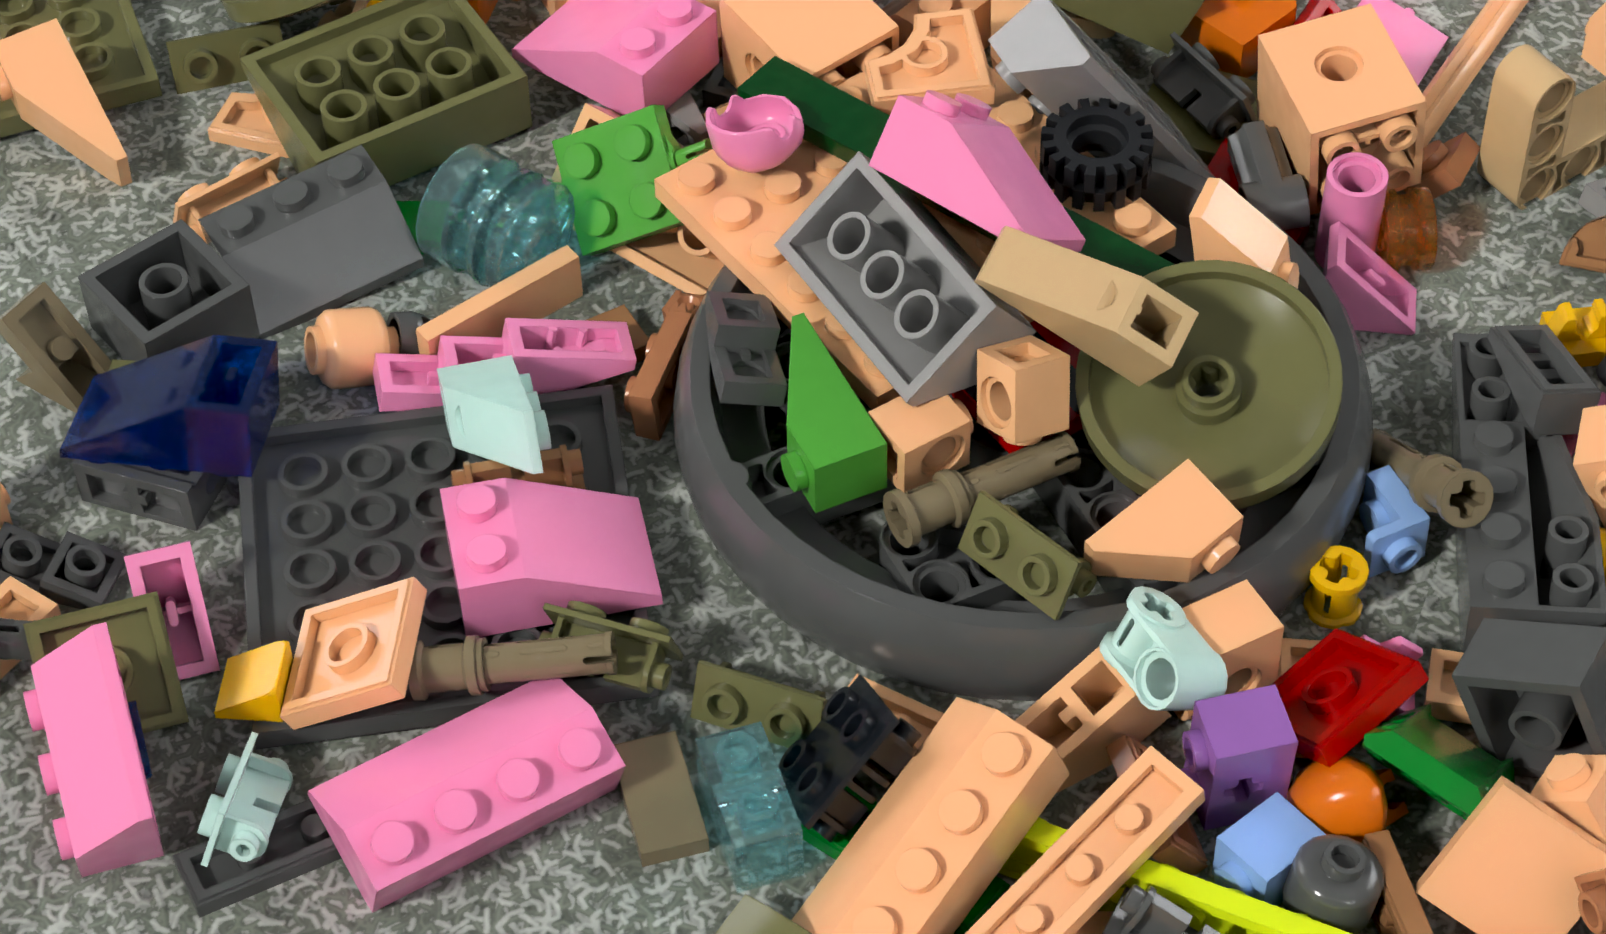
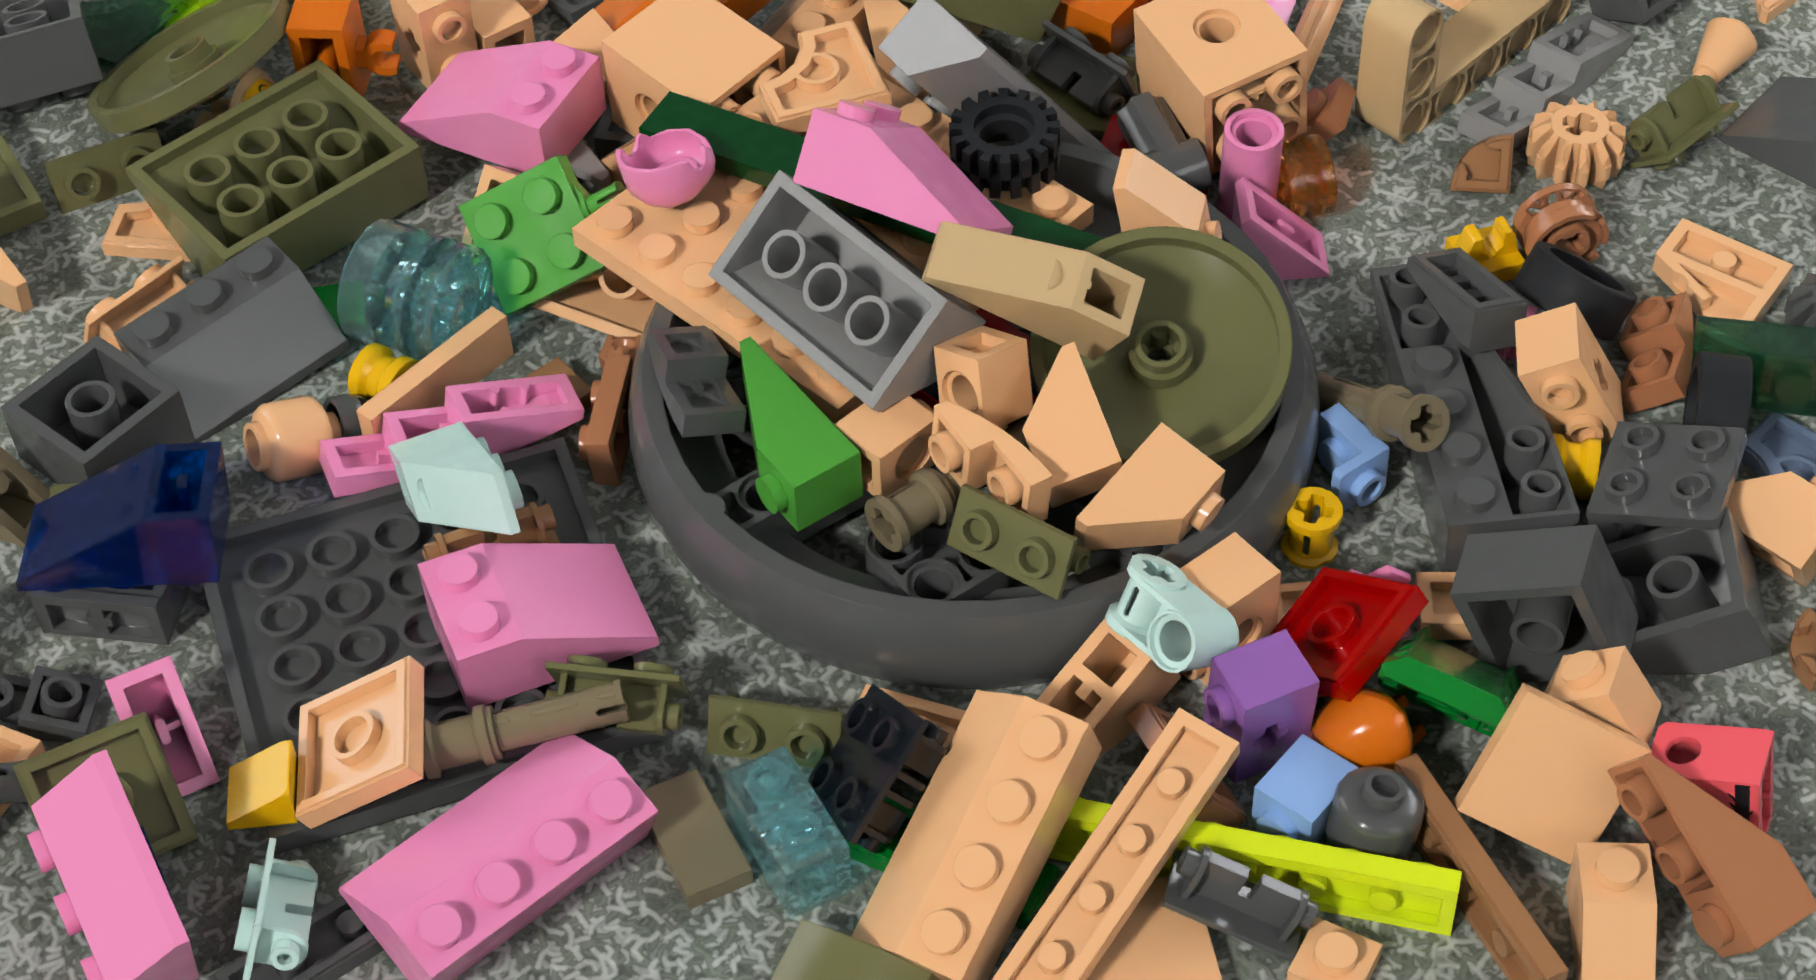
camera: 10 degrees left, 0 degrees up
none -> yellow wheel [347,342,419,401]
none -> light nougat slope [928,401,1053,521]
none -> light nougat slope [1022,342,1123,508]

